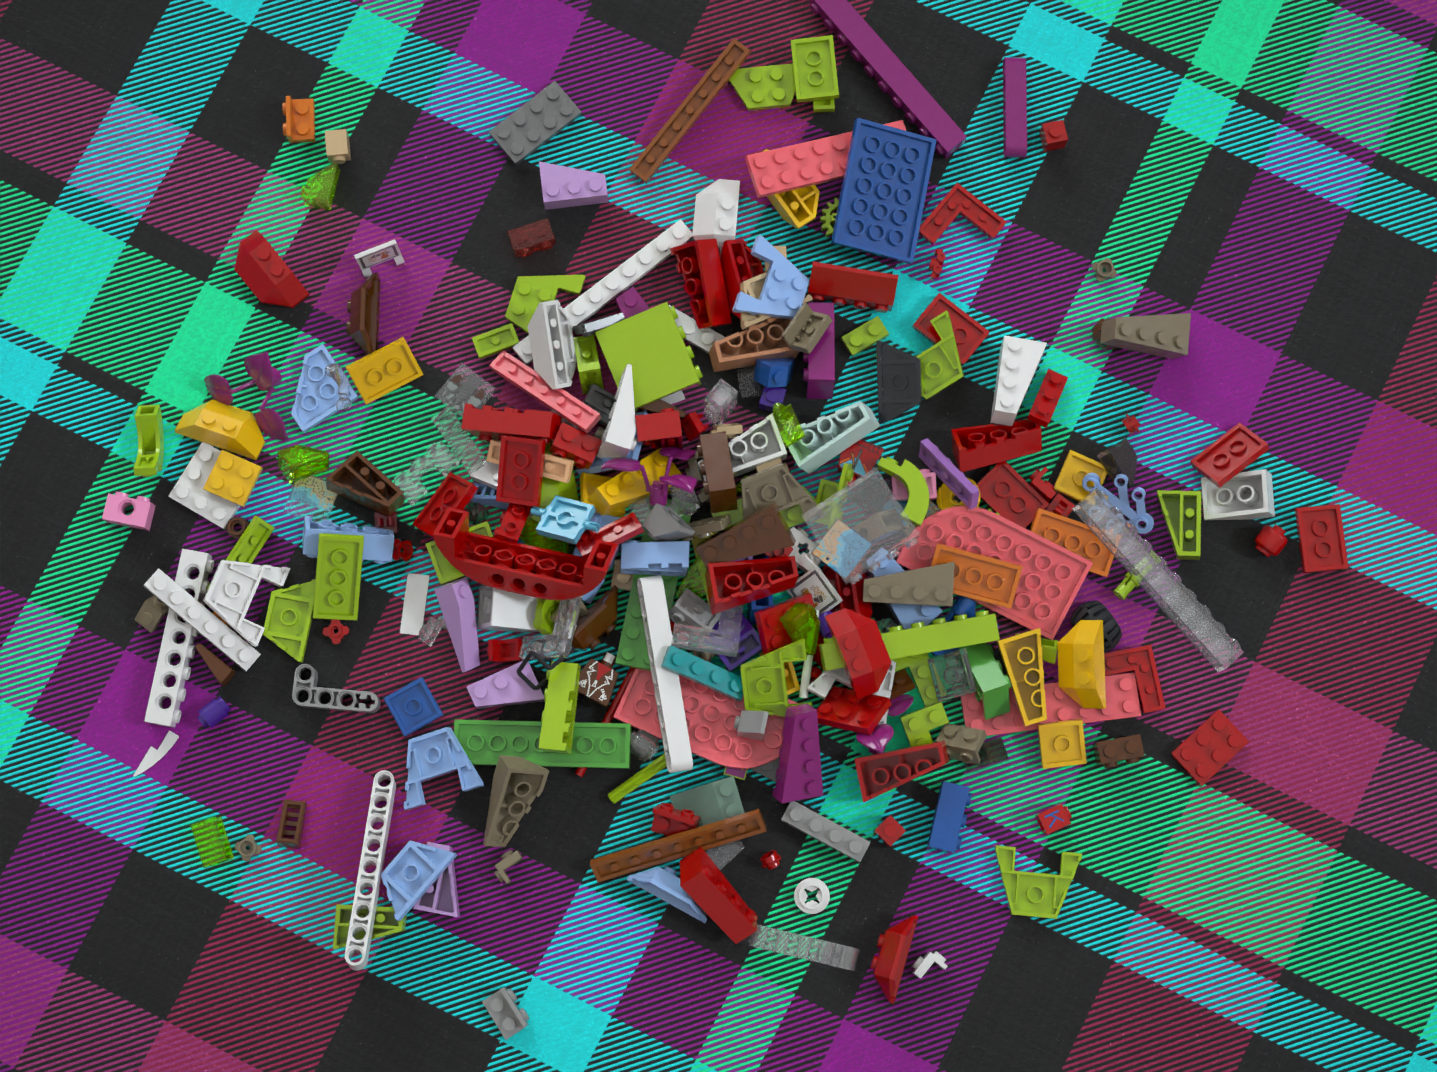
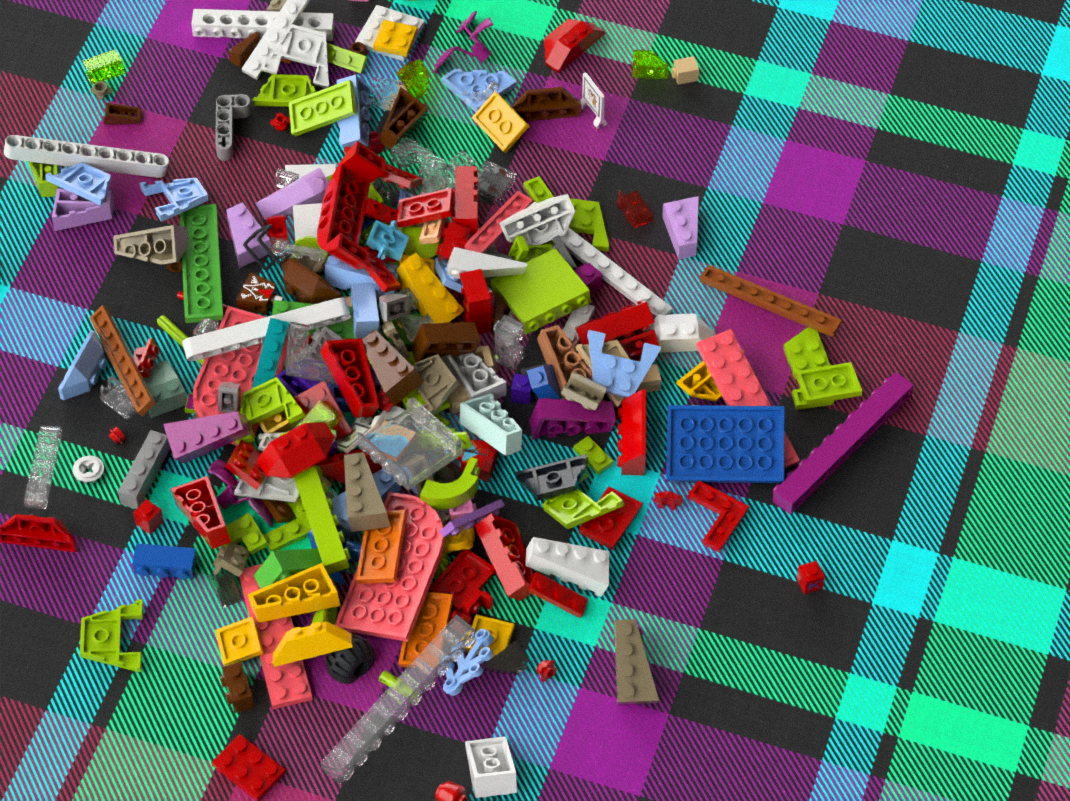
camera: 85 degrees right, 25 degrees down
white sticker [133,730,179,777] -> none
yellow wedge [175,399,265,460] -> none
dark purple brick [197,697,231,728] -> none
orange bracket [282,96,315,143] -> none
blue plate [383,677,444,737] -> none
flat silver plate [489,81,582,166] -> none
dark tan bracket [494,849,523,884] -> none
lime wedge [539,661,581,754] -> none
magenta plant [601,447,697,506] -> none
red tile [680,411,709,441] -> none
red wedge [680,847,758,944] -> none
clear neon green hinge [772,402,805,447] -> none
white bracket [912,951,948,979] -> none
clear slope [927,648,977,702] -> none
magenta beam [1003,57,1027,158] -> none
red brick [1034,803,1072,836] -> none
dark tan plate [1092,258,1117,282] -> none
red plate [1104,644,1166,714] -> none
lime wedge [1156,490,1201,560] -> none
red plate [1190,422,1269,488] -> none

